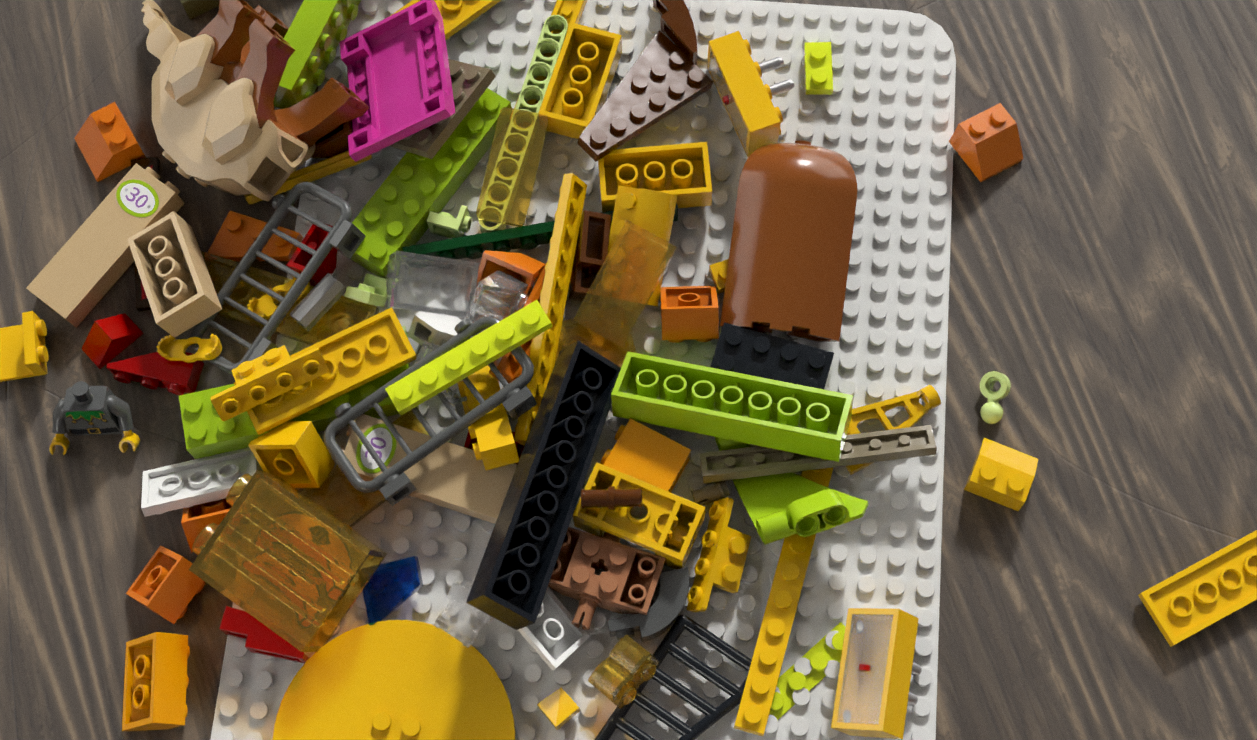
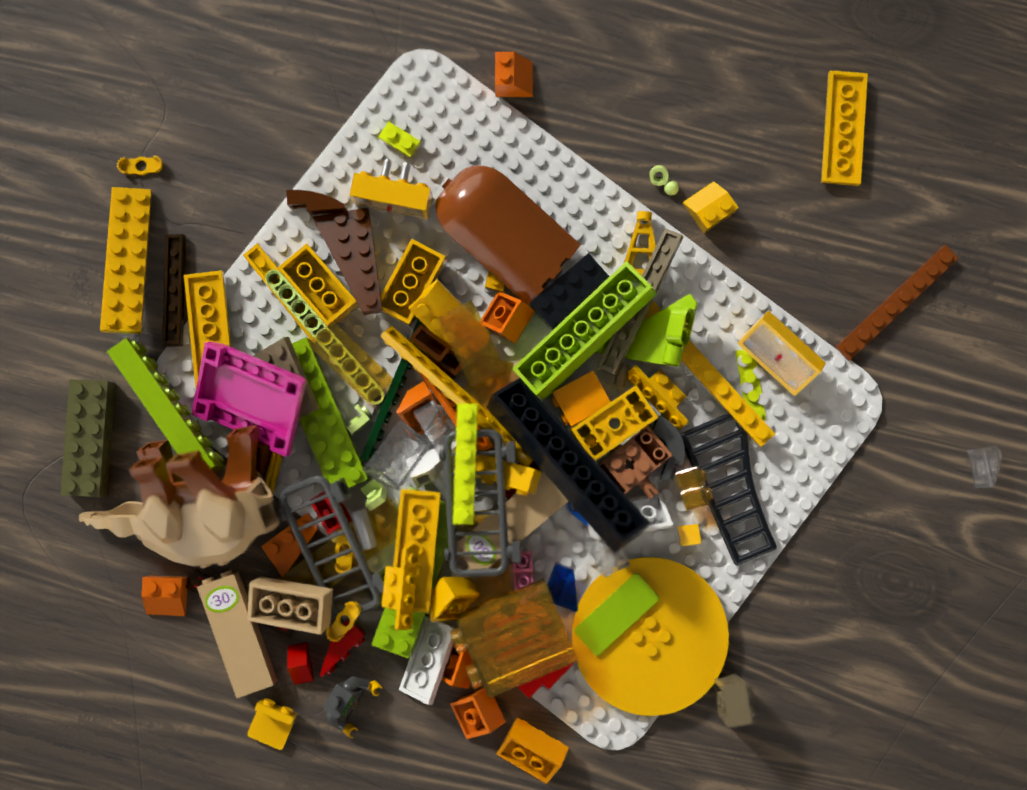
camera: 55 degrees left, 15 degrees up
reddish brown pin [581,486,642,510] -> none
none -> bright pink slope [513,551,534,594]
none -> lime piece [574,574,659,655]

